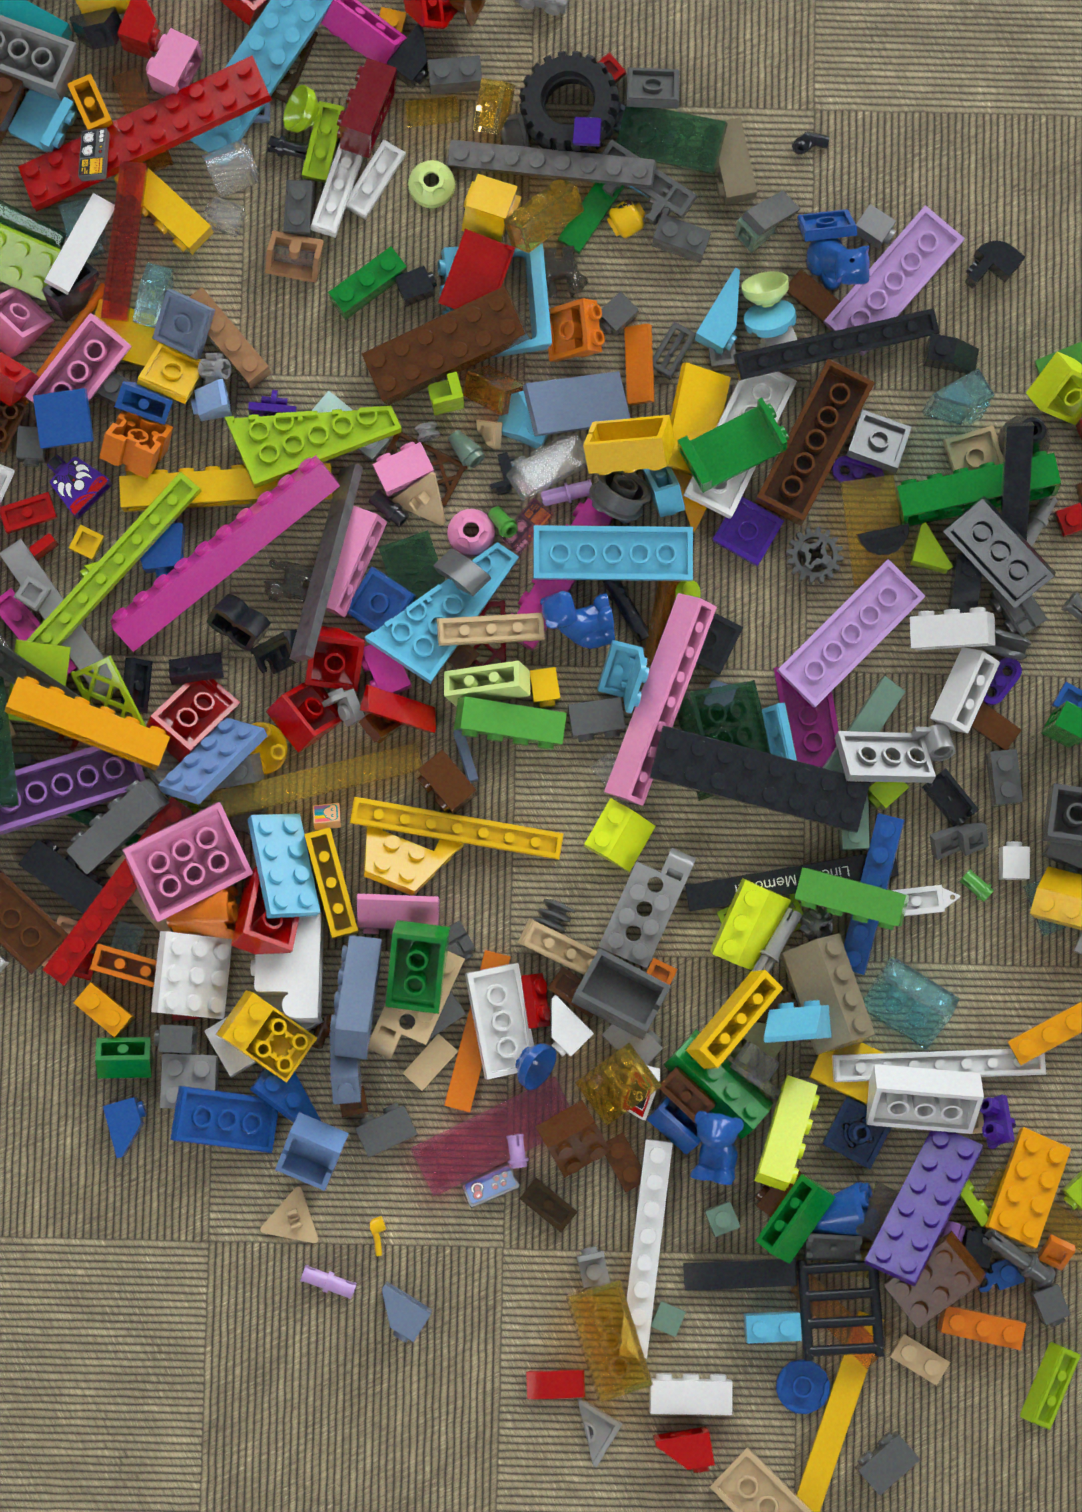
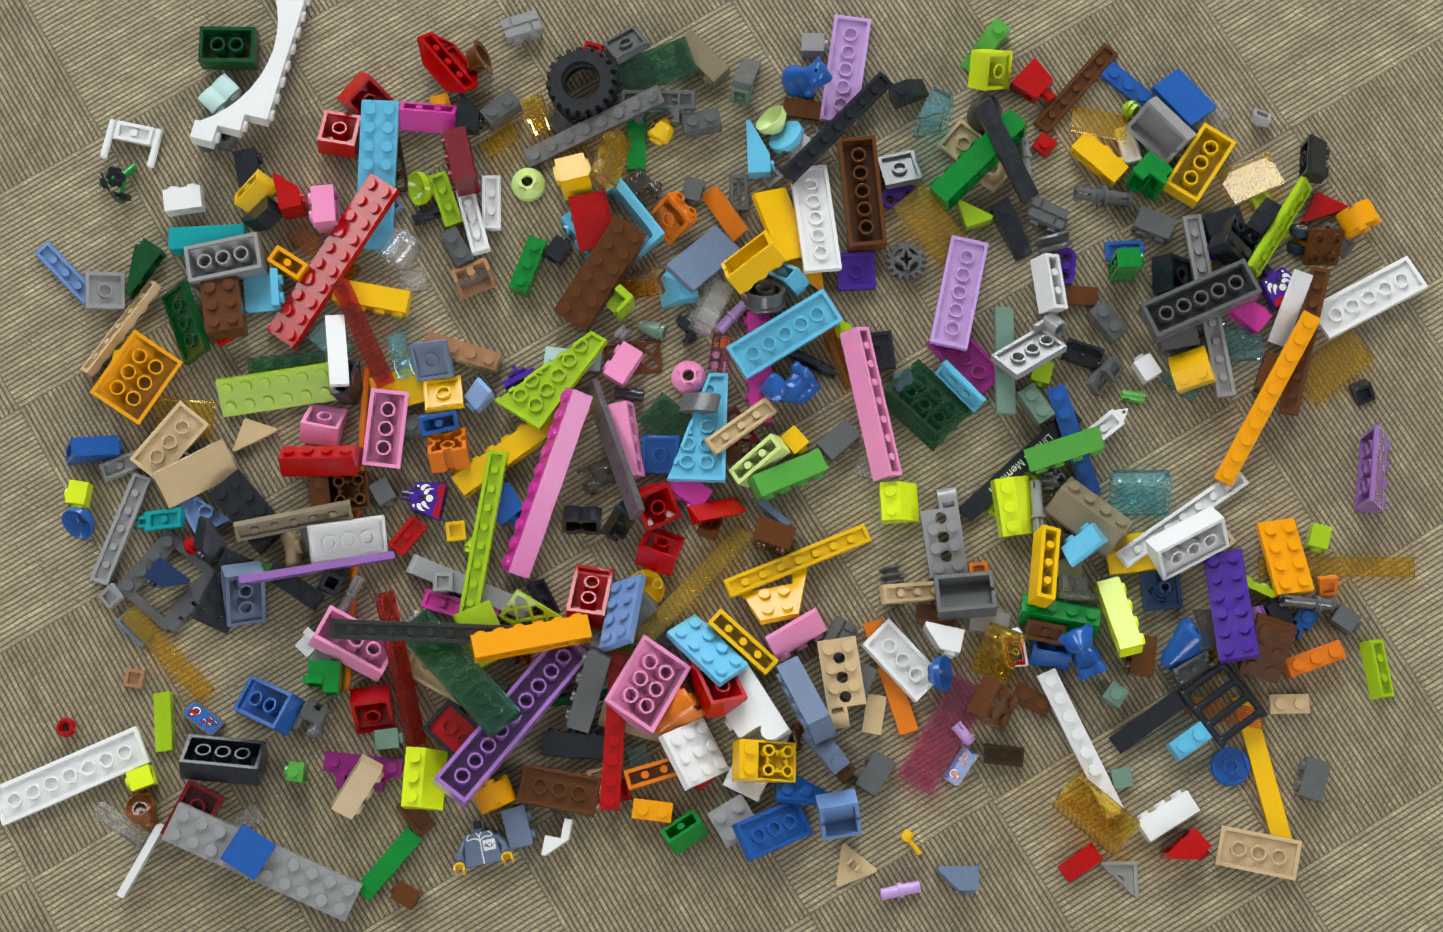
camera: 25 degrees left, 5 degrees down
red tile [29,533,59,560] -> none
blue tile [33,388,94,449] -> none
tile [78,128,110,181] -> none
blue slope [103,1097,147,1158] -> none
dark grey brick [154,1025,198,1054] -> none
black plate [169,652,224,685] -> none
light grey gear [198,353,231,384] -> none
light nougat tile [313,803,341,830] -> none
light grey bracket [322,688,365,727] -> none
green slope [385,920,450,1014] -> none
tan piece [392,472,446,526] -> none
tan tile [476,419,502,449] -> none
bright green pin [488,506,518,538] -> none
red plate [521,973,551,1029] -> none
dark purple tile [573,117,602,146] -> none
light grey bracket [577,1246,610,1288] -> none
medium azure bracket [597,640,649,713] -> none
black plate [649,725,870,833] -> none
green panel [678,397,789,493] -> none
green brick [755,1174,836,1264] -> none
black arm [792,132,830,155] -> none
blue tile [797,209,857,242] -> none
black plate [856,523,909,555] -> none
white brick [910,607,995,650] -> none
plate [943,496,1056,608] -> none
black brick [965,241,1026,289] -> none
dark purple hips [979,1094,1016,1149] -> none

